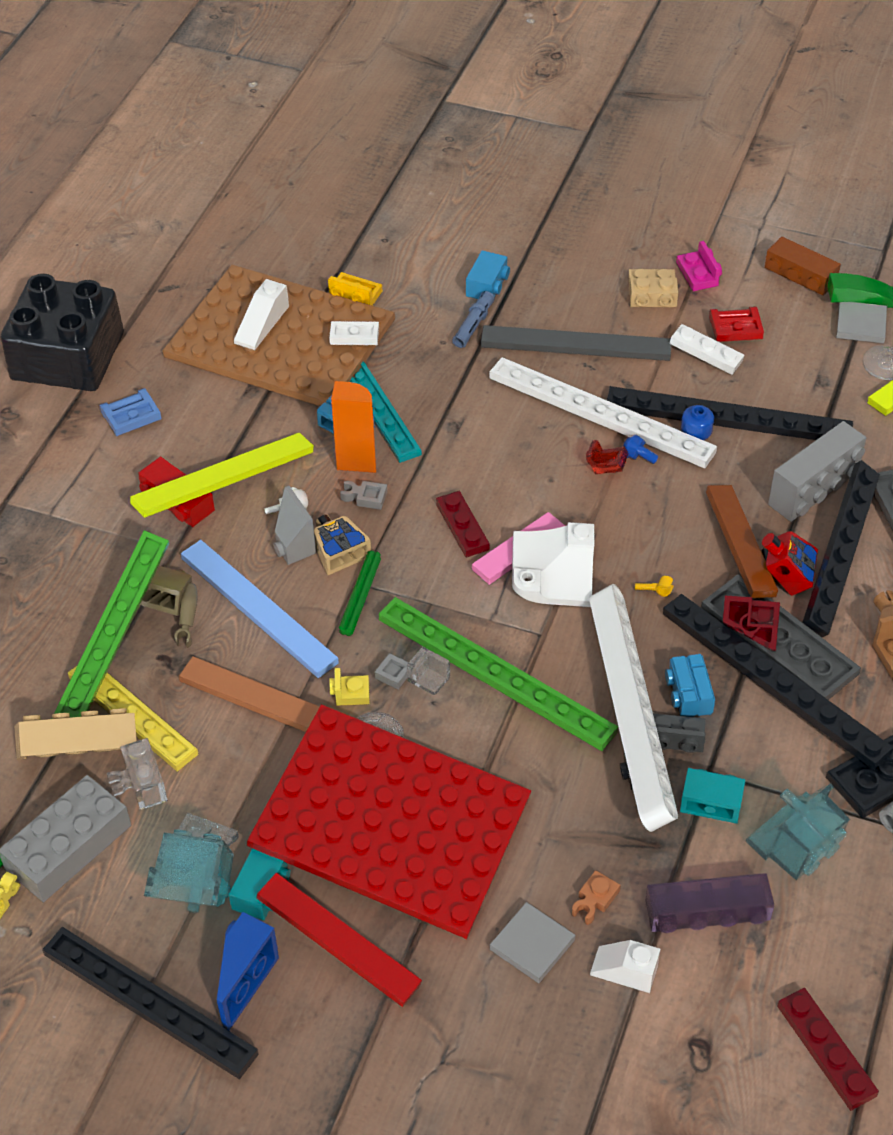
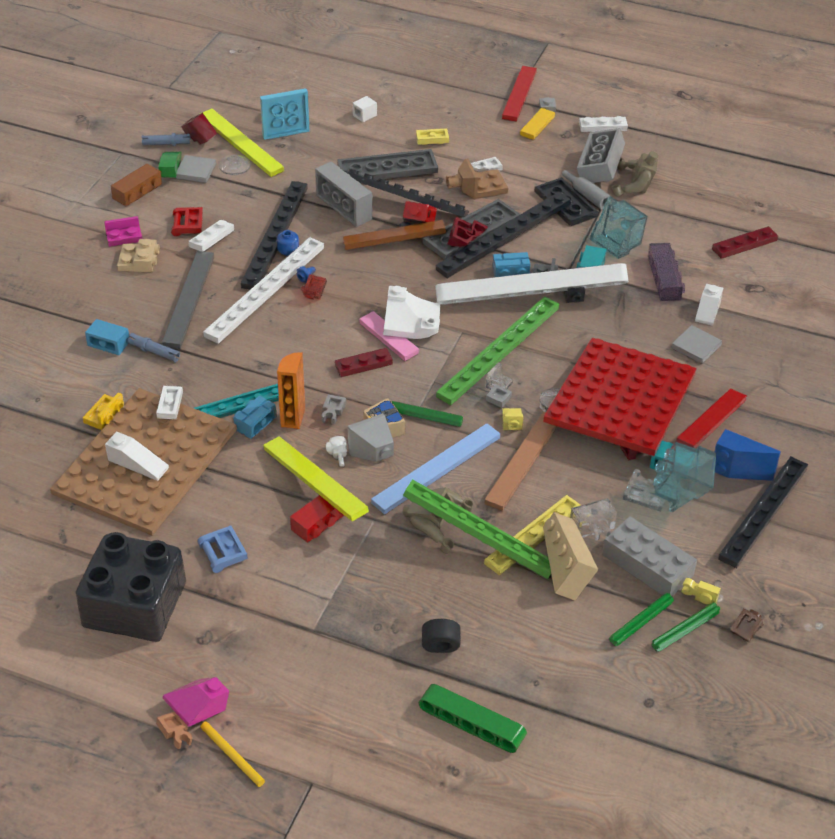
camera: 90 degrees left, 5 degrees down
nougat plate [572,870,621,925] -> none
yellow hand [635,576,674,597] -> none

